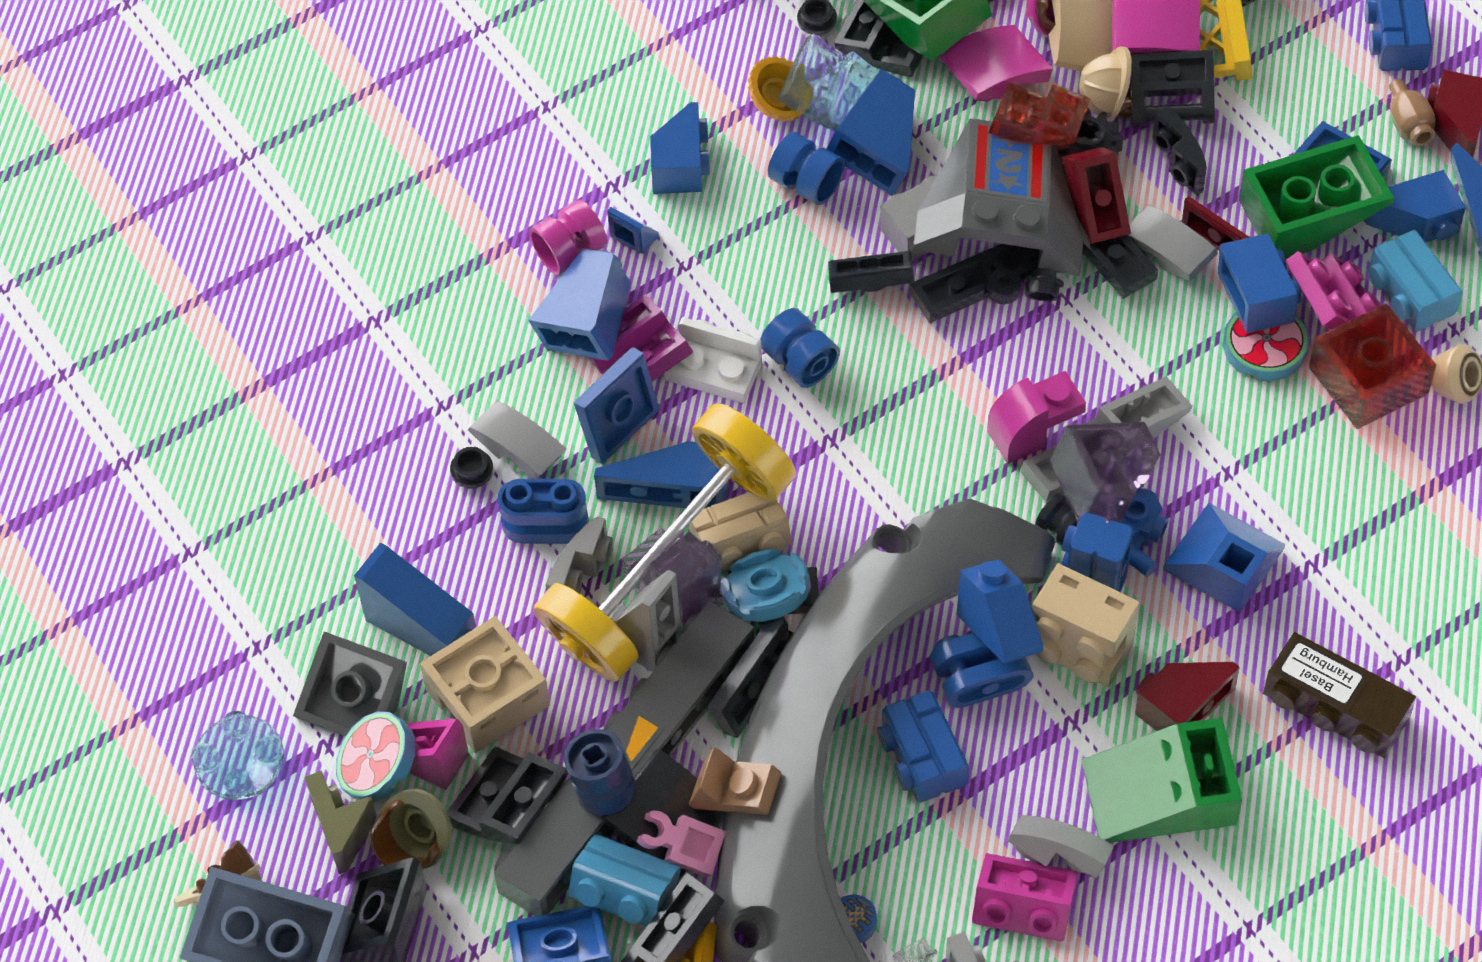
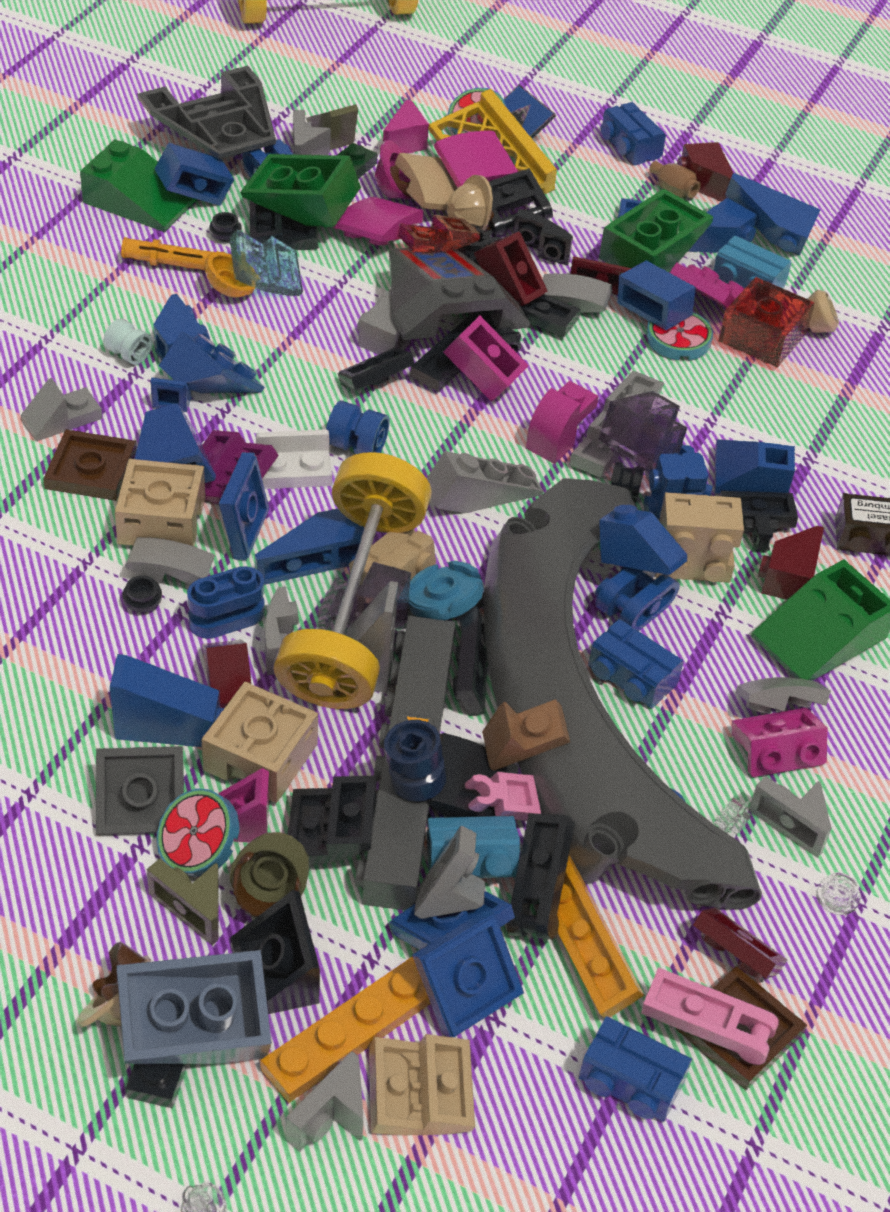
camera: 35 degrees left, 10 degrees down
clear light blue dish [191,710,284,800] -> none
dark pink wheel [529,199,608,275] -> none
blue wheel [767,132,845,205] -> none
blue slope [826,69,915,196] -> none
none -> light grey slope [21,378,102,442]
none -> reddish brown tile [43,429,137,501]
none -> light aqua wheel [103,318,153,365]
none -> tan piece [115,459,205,546]
none -> light orange pin [121,237,212,270]
none -> blue slope [158,331,265,393]
none -> dark red slope [202,639,252,708]
none -> light grey slope [414,825,485,919]
none -> light grey slope [427,451,544,513]
none -> dark pink brick [443,316,529,402]
none -> black hinge [720,491,798,551]

